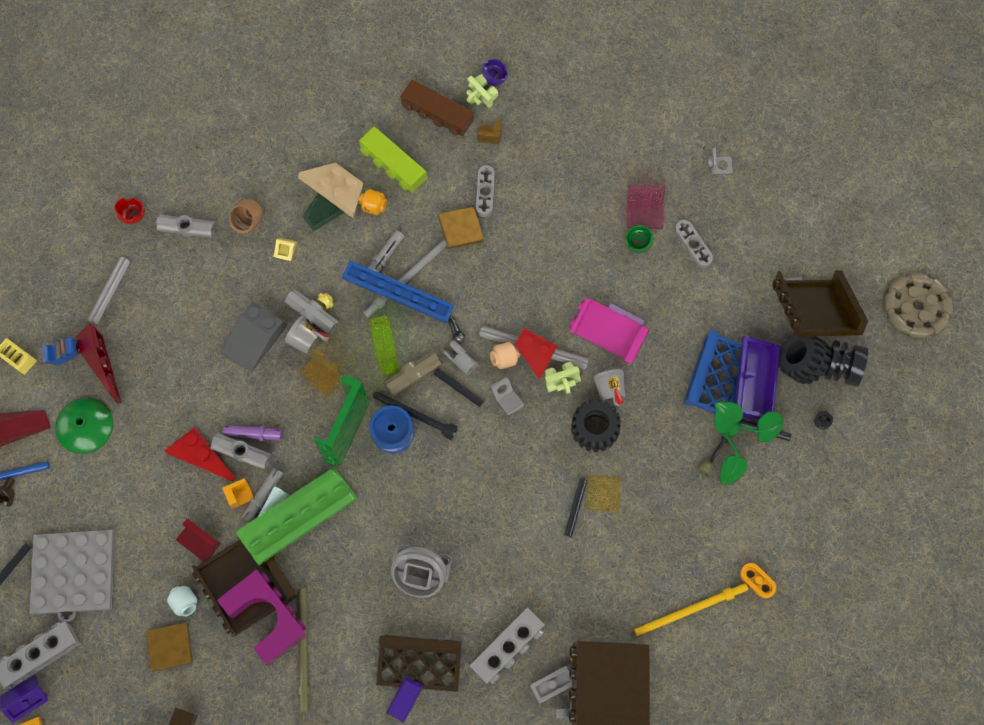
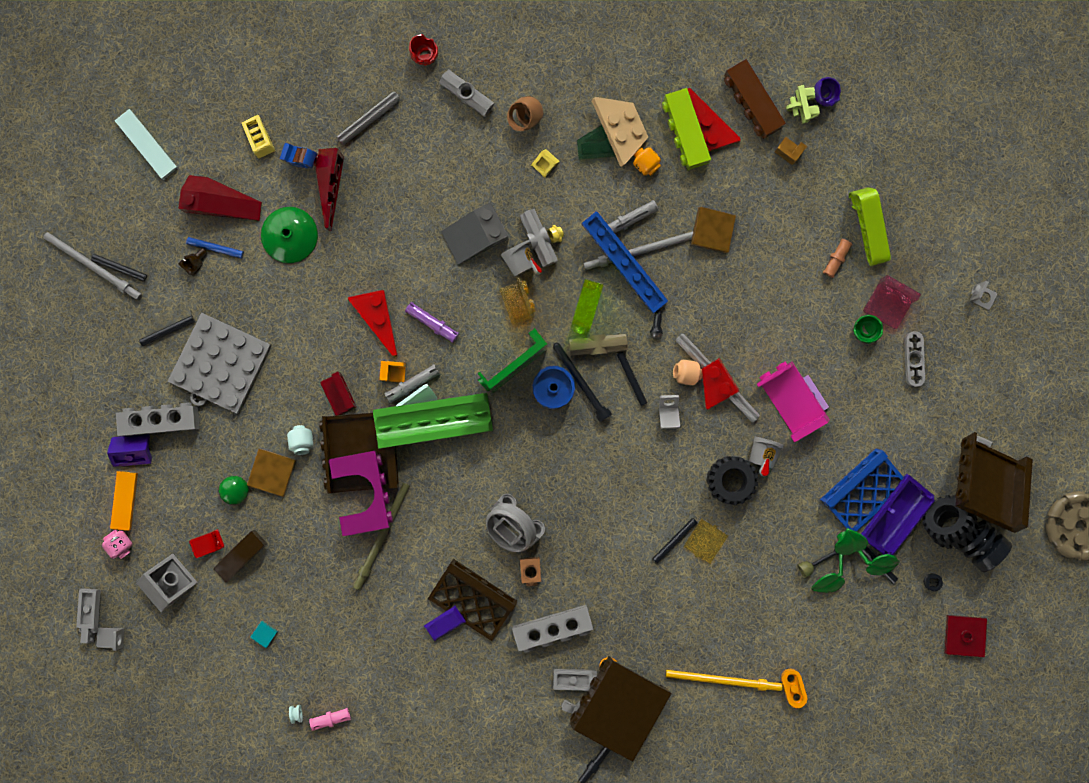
camera: 25 degrees right, 15 degrees up
light grey piece [210,433,272,470] -> none
light grey hinge [443,340,478,375] -> none
light grey beam [476,165,495,217] -> none
yellowish green hips [545,362,581,394] -> none
none -> green hair [218,476,249,505]
none -> medium nougat brick [520,557,541,586]
none -> red wing [687,88,741,151]
none -> nougat pin [823,239,852,278]
none -> lime beam [849,187,891,266]
none -> dark red plate [944,615,987,657]

